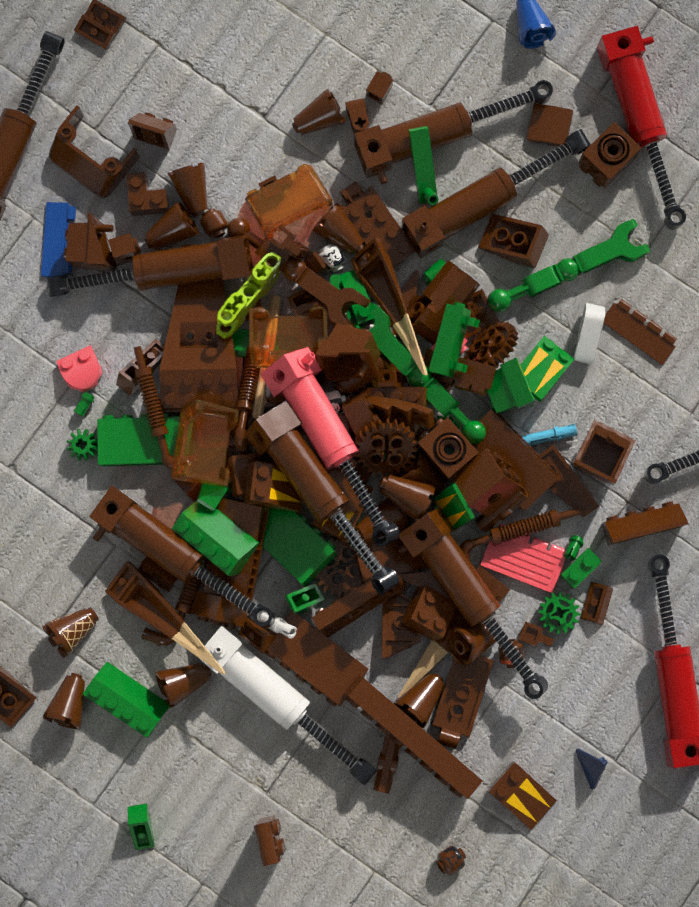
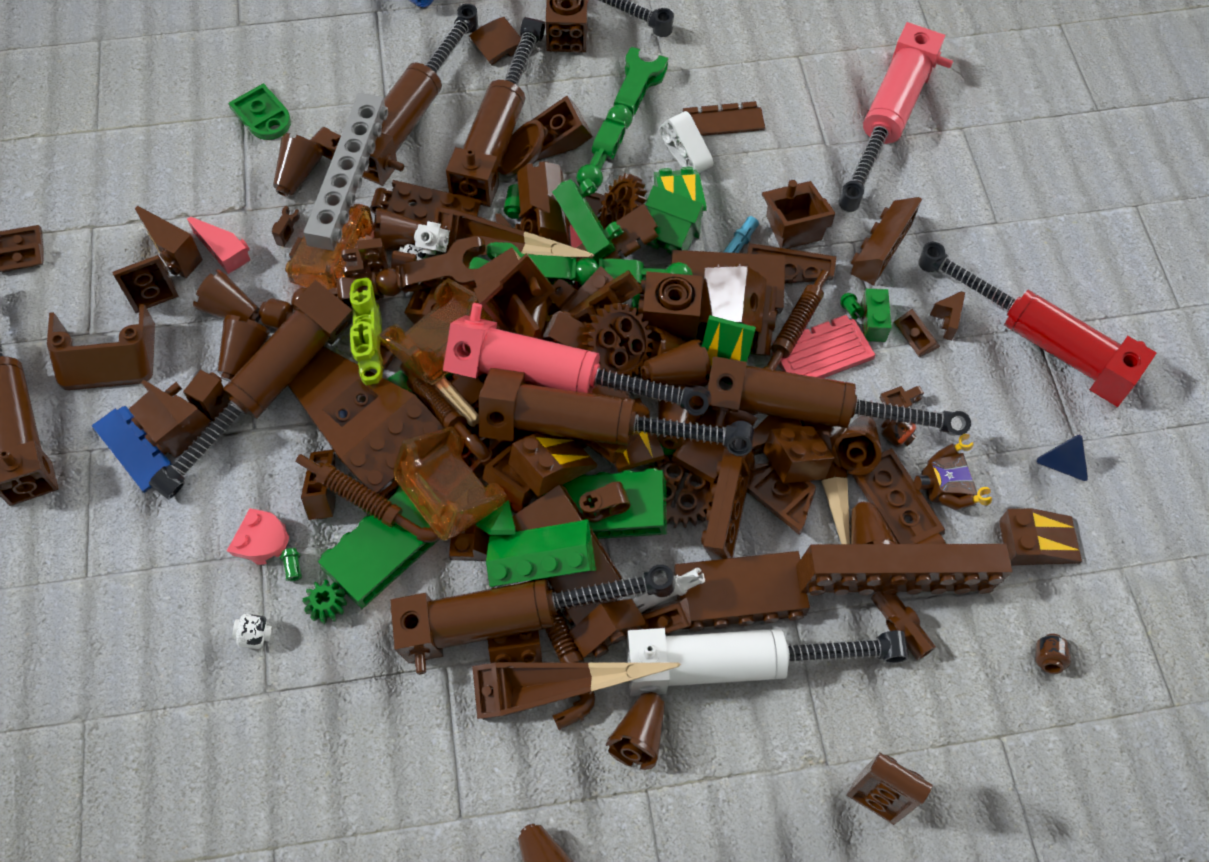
camera: 45 degrees left, 20 degrees down
reddish brown cone [42,607,99,658] -> none
green slope [83,662,169,738] -> none
reddish brown brick [126,172,169,217] -> none
green slope [285,583,325,614] -> none
reddish brown brick [366,71,393,104] -> none
green piece [408,126,439,205] -> none
green gear [538,592,580,634] -> none
none -> reddish brown slope [135,206,203,279]
none -> coral slope [187,217,250,274]
none -> green tile [228,83,291,140]
none -> white head [232,614,272,649]
none -> reddish brown plate [272,206,300,247]
none -> light grey brick [303,92,388,251]
none -> white brick [414,221,450,255]
none -> reddish brown dish [498,120,545,176]
none -> reddish brown slope [505,294,543,340]
none -> reddish brown piece [579,482,631,523]
none -> reddish brown torso [914,434,992,510]
none -> reddish brown slope [930,291,966,341]

